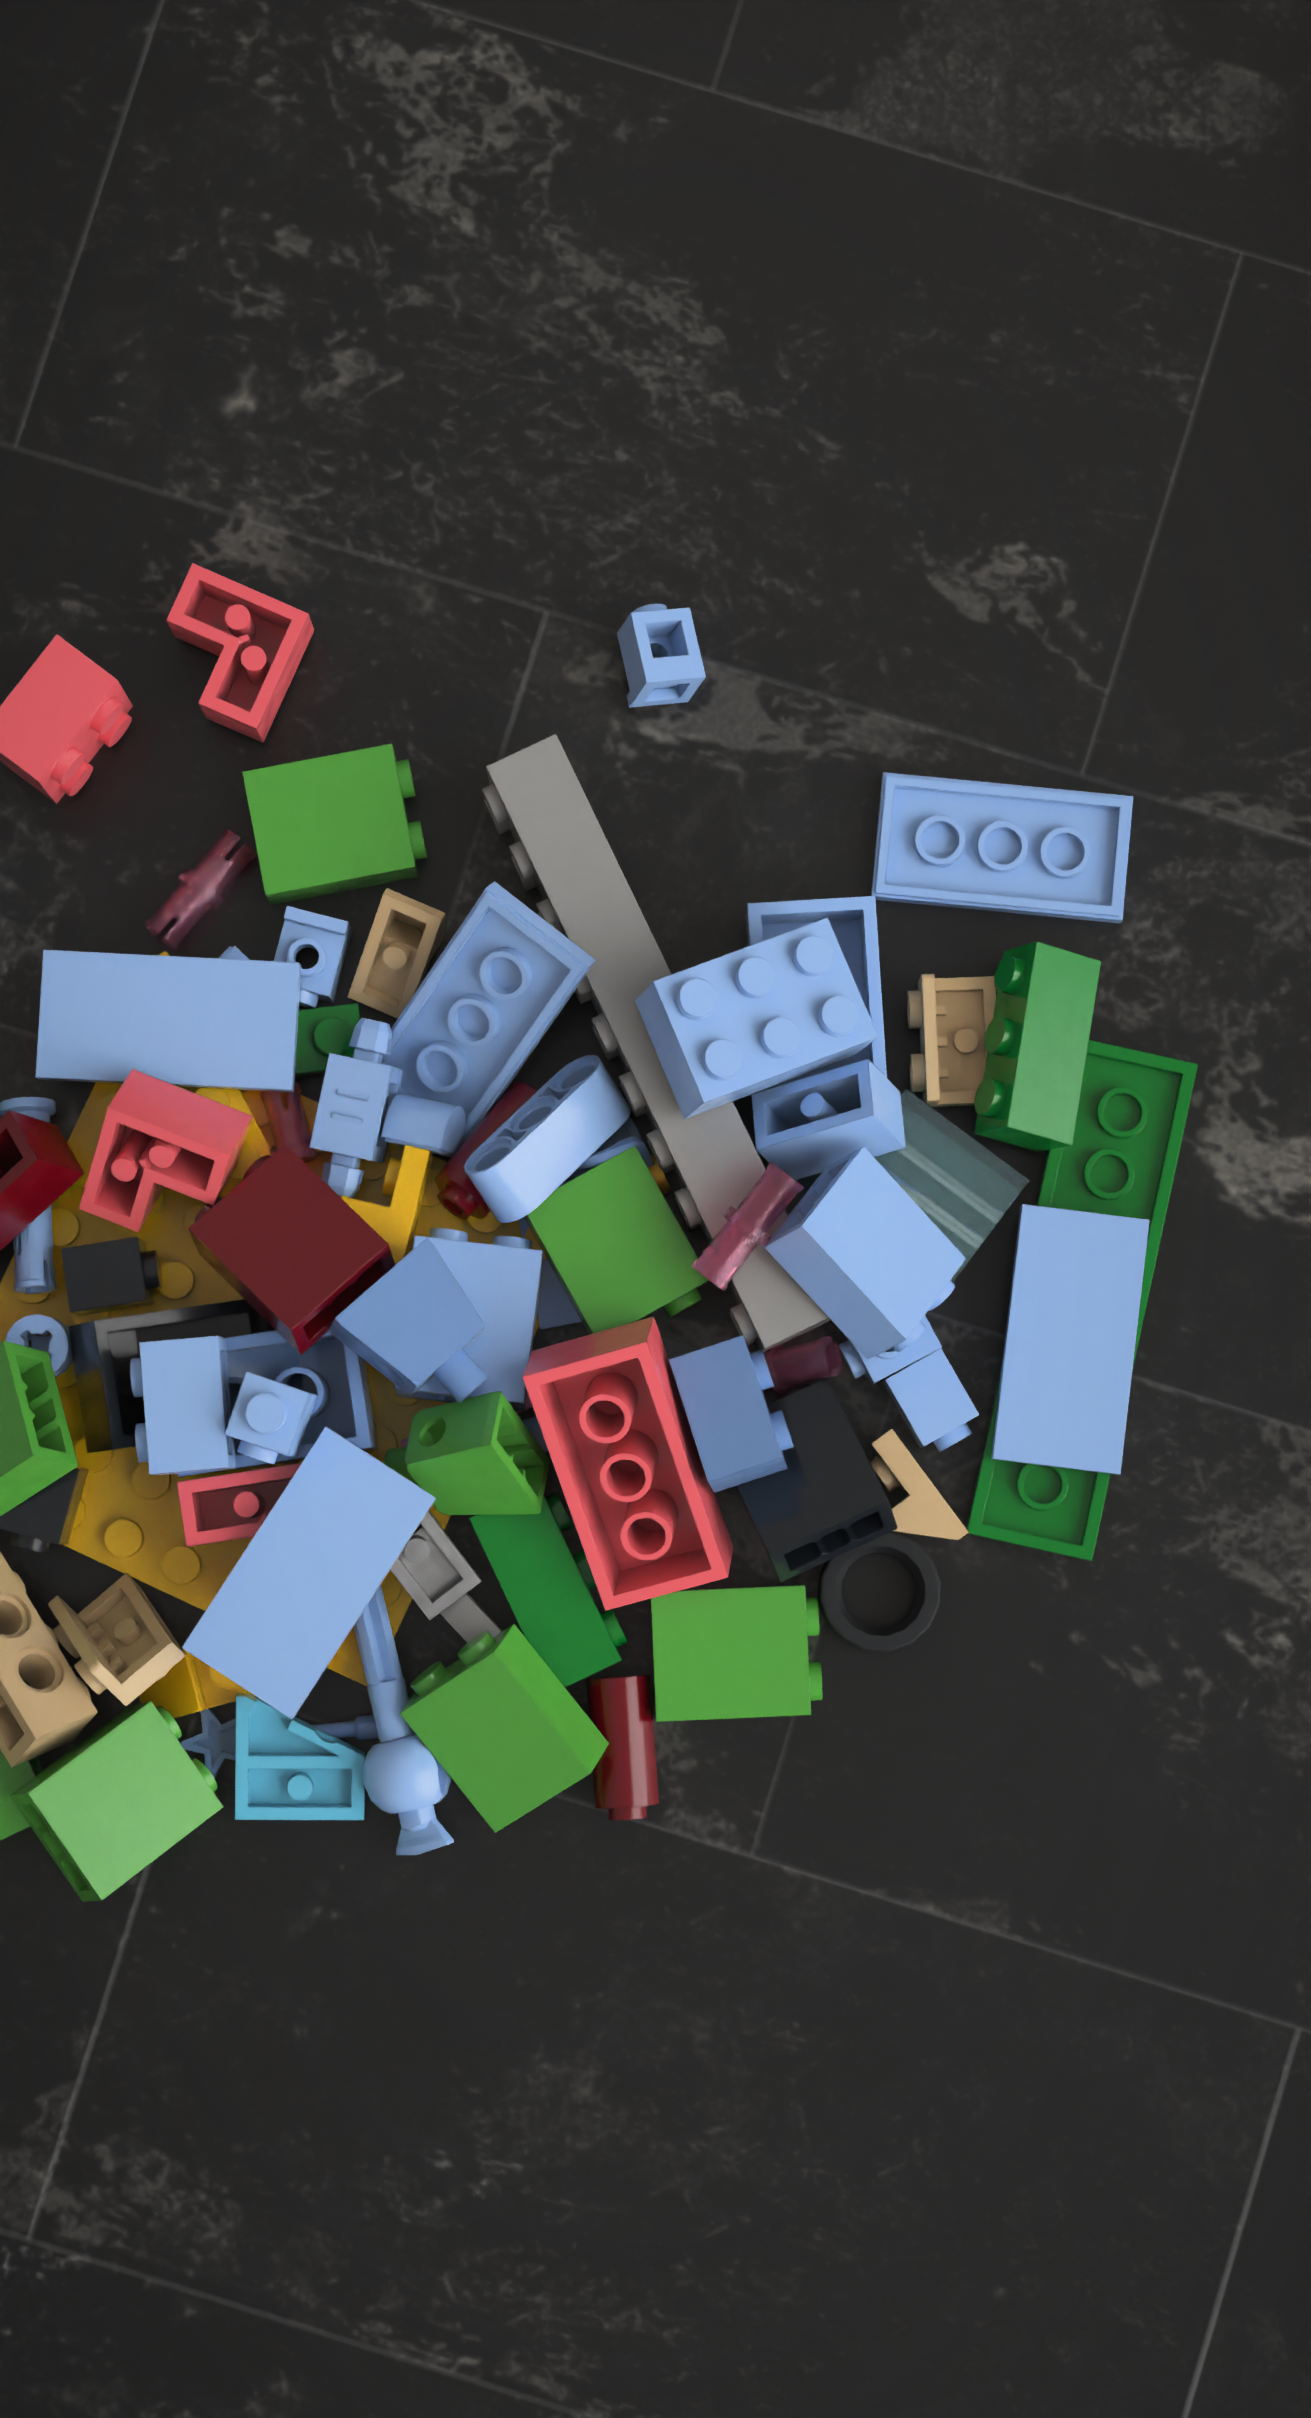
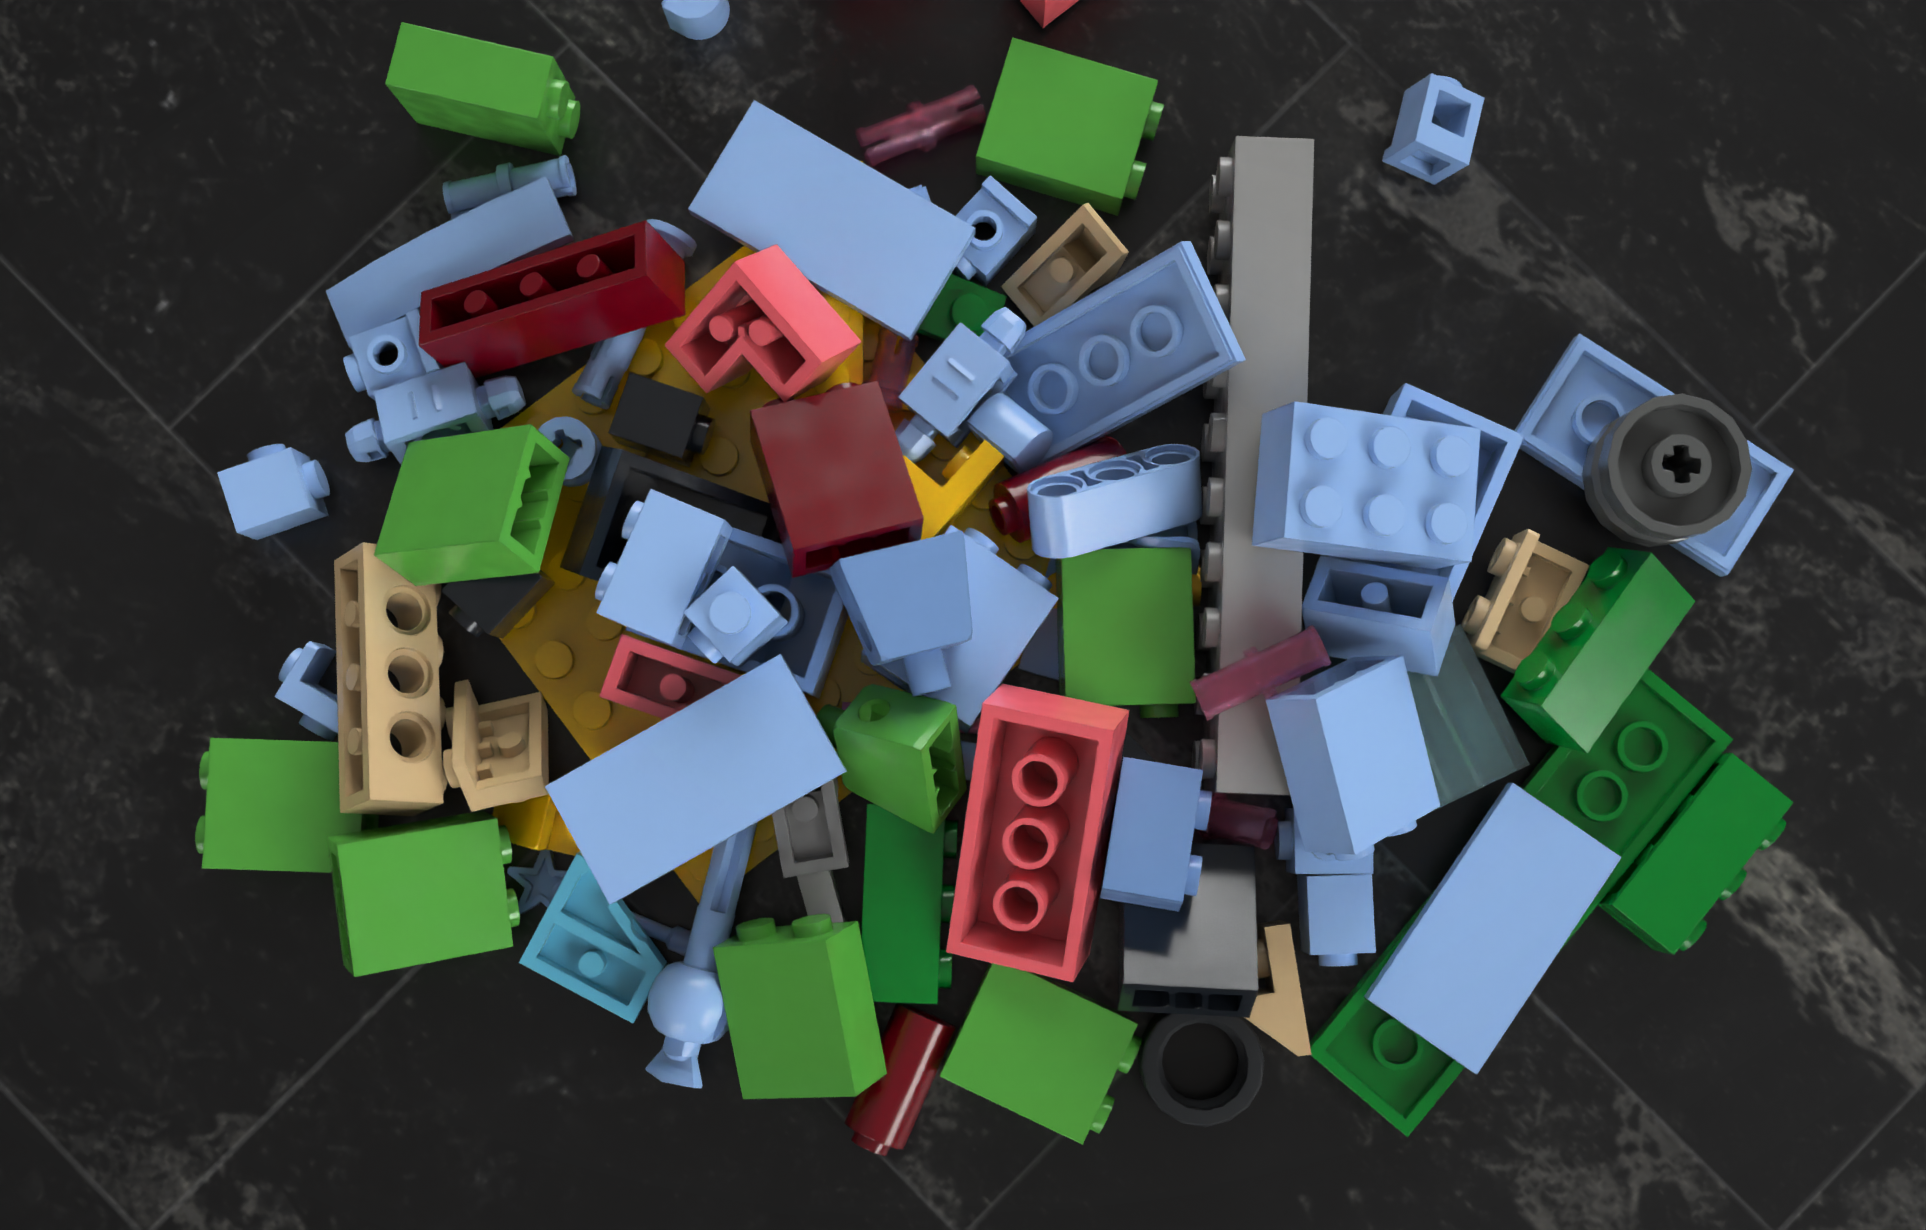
camera: 30 degrees right, 0 degrees up
none -> dark grey wheel [1582,393,1752,547]
none -> green brick [1598,753,1794,955]

